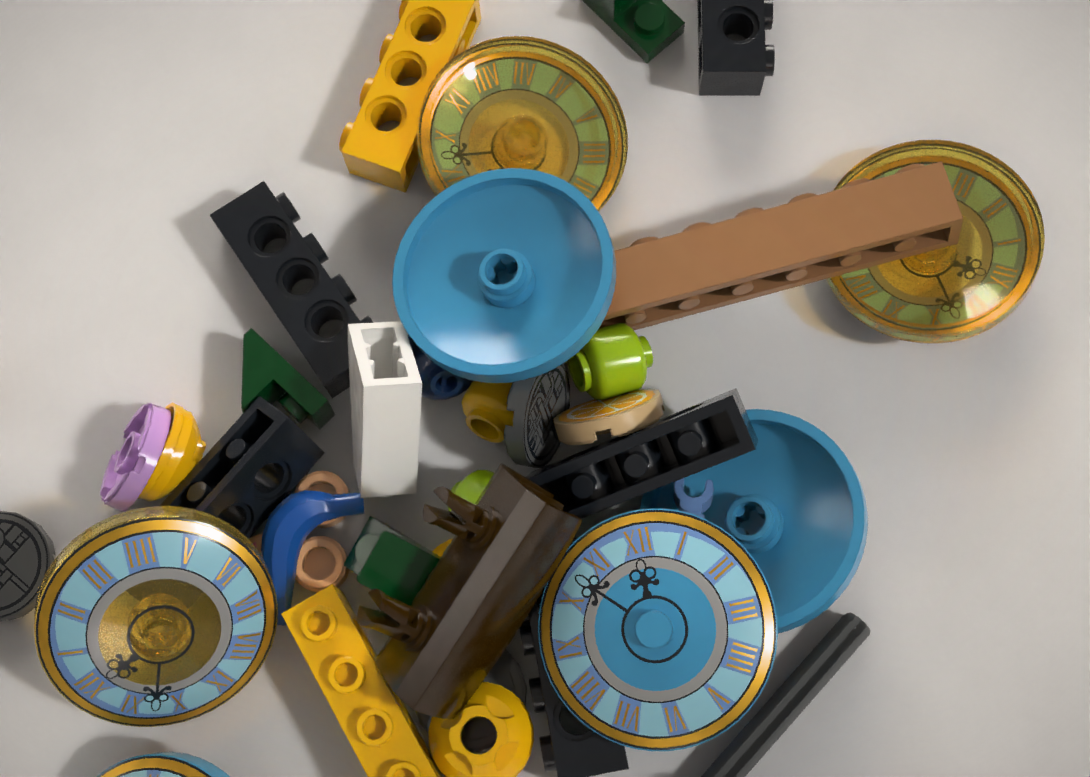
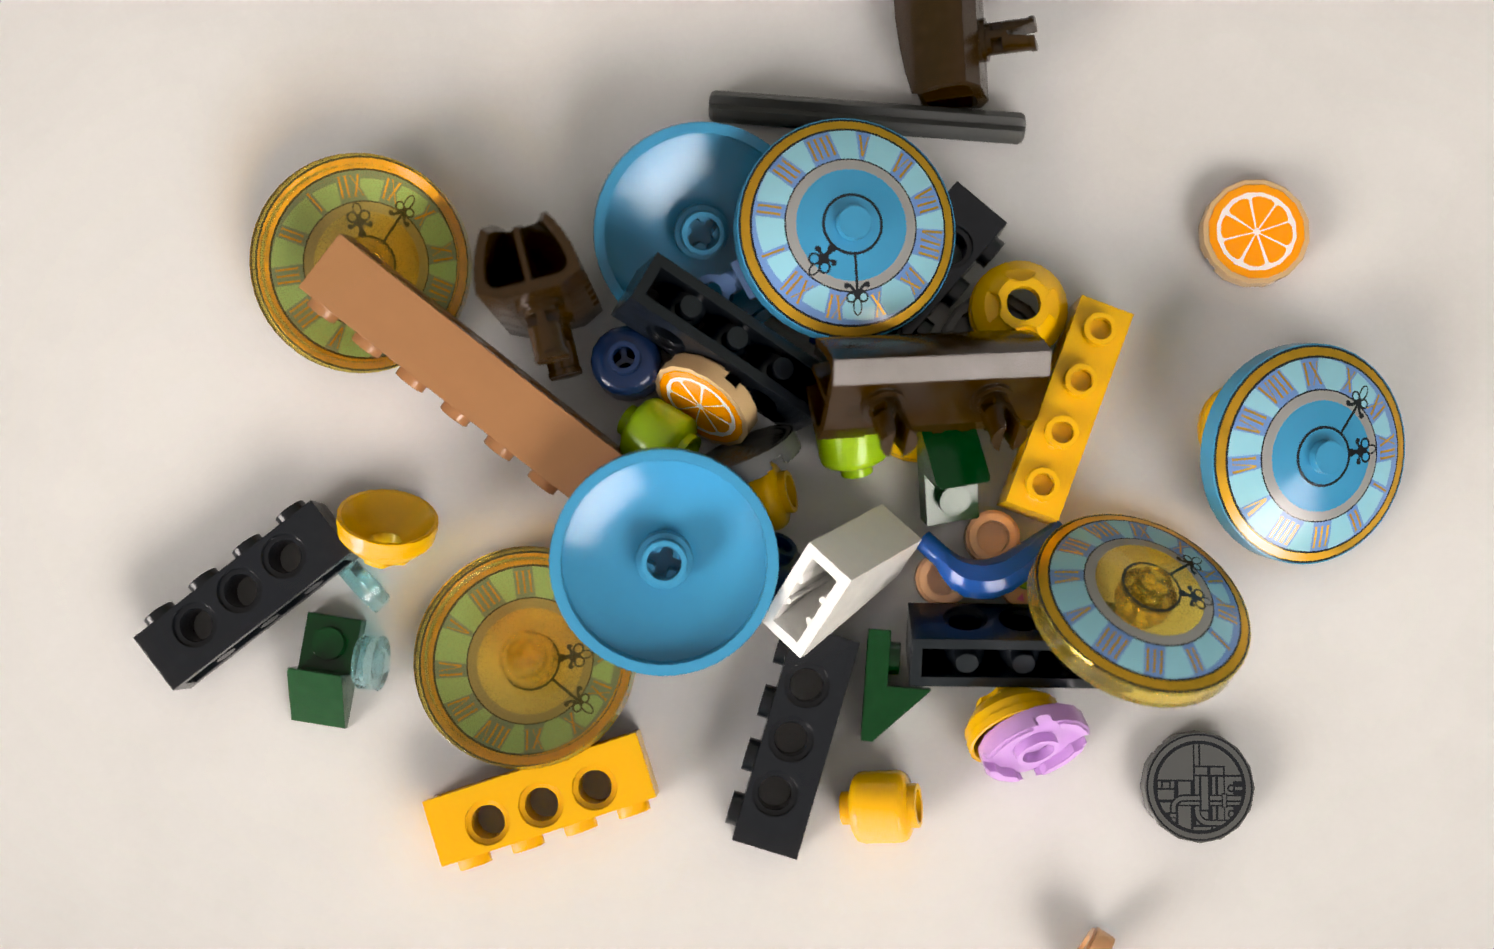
camera: 130 degrees left, 10 degrees up
none -> yellow piece [336,489,438,569]
none -> clear light blue tile [339,560,391,613]
none -> clear light blue tile [351,634,390,691]
none -> dark brown piece [473,212,603,381]
none -> dark blue head [590,326,664,402]
none -> yellow head [839,770,923,844]

